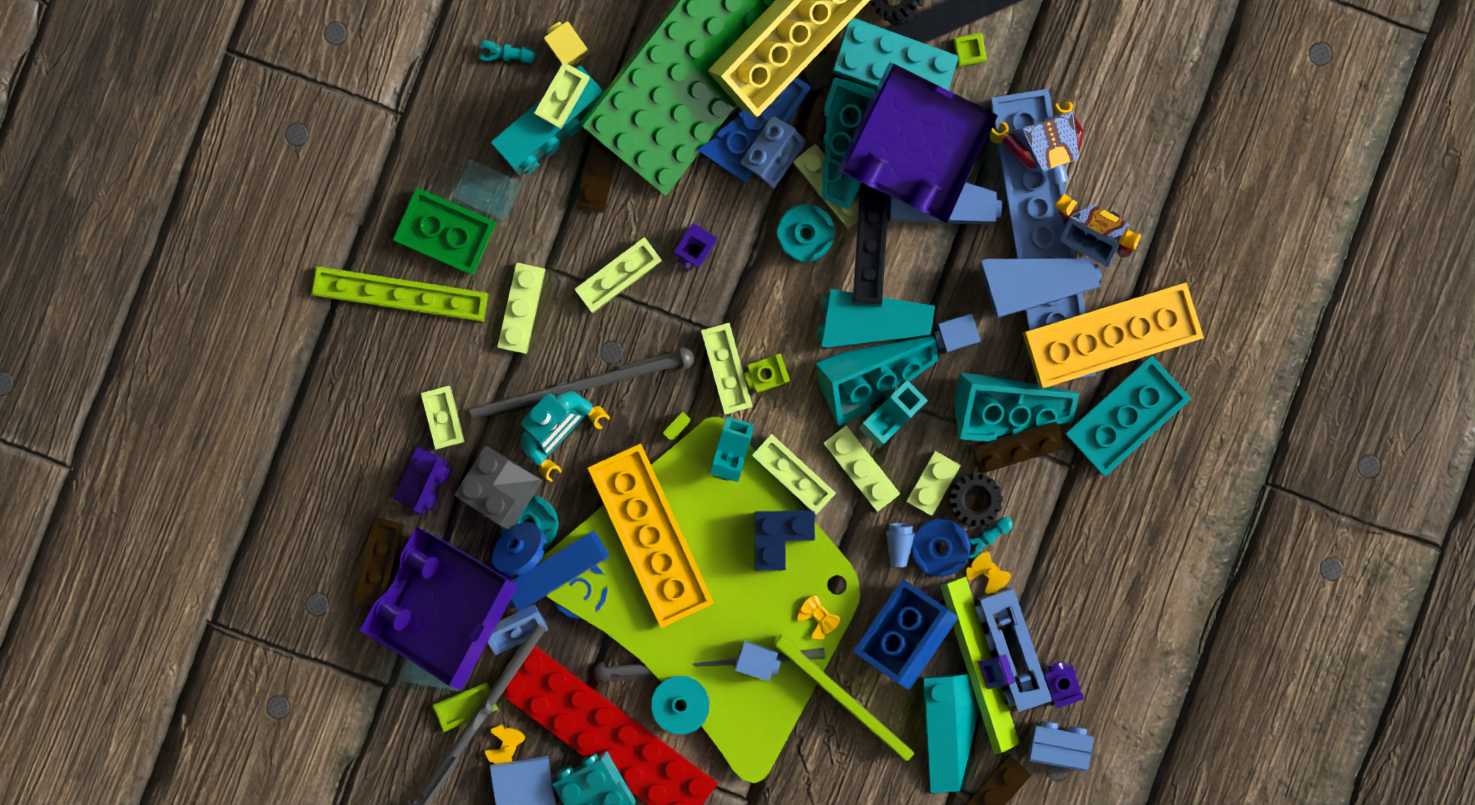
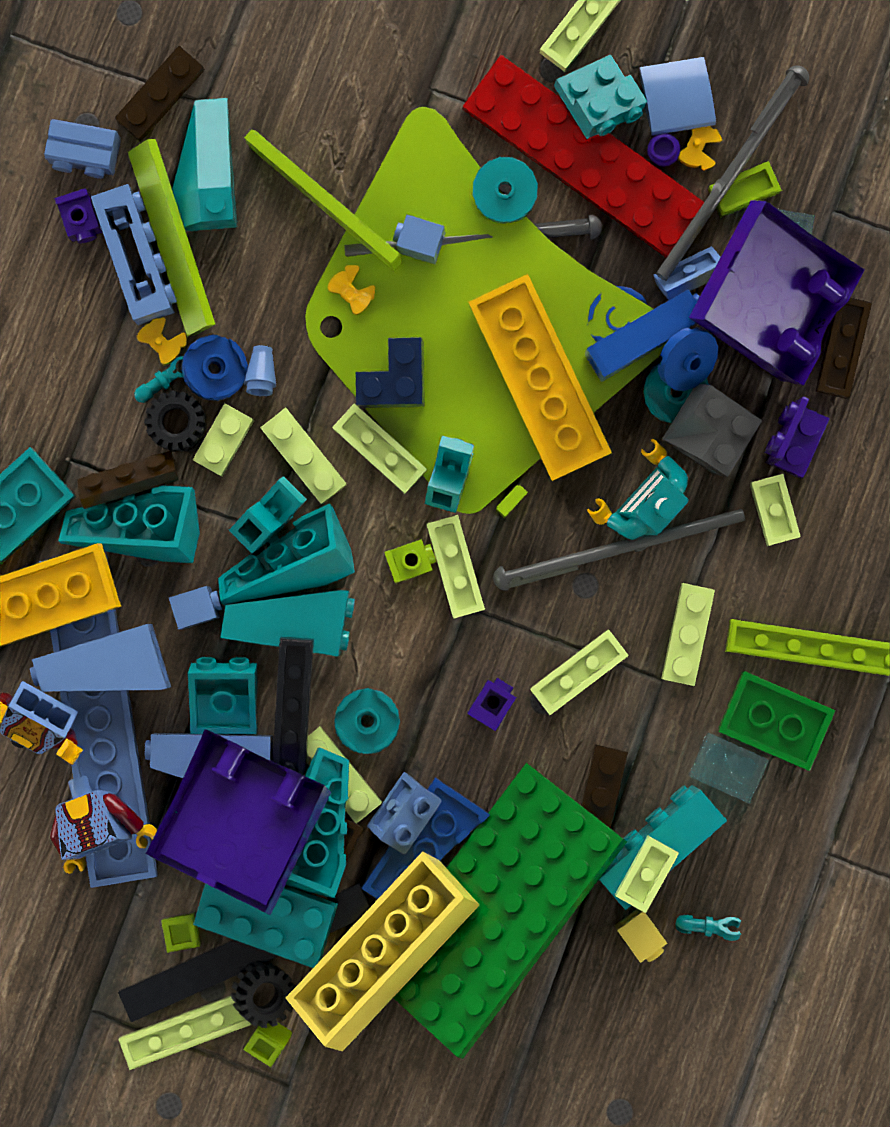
camera: 175 degrees right, 0 degrees up
blue brick [853,579,959,690] -> none
dark purple tile [978,654,1015,689] -> none
none -> teal plate [188,657,258,734]
none -> dark purple plate [647,133,680,167]

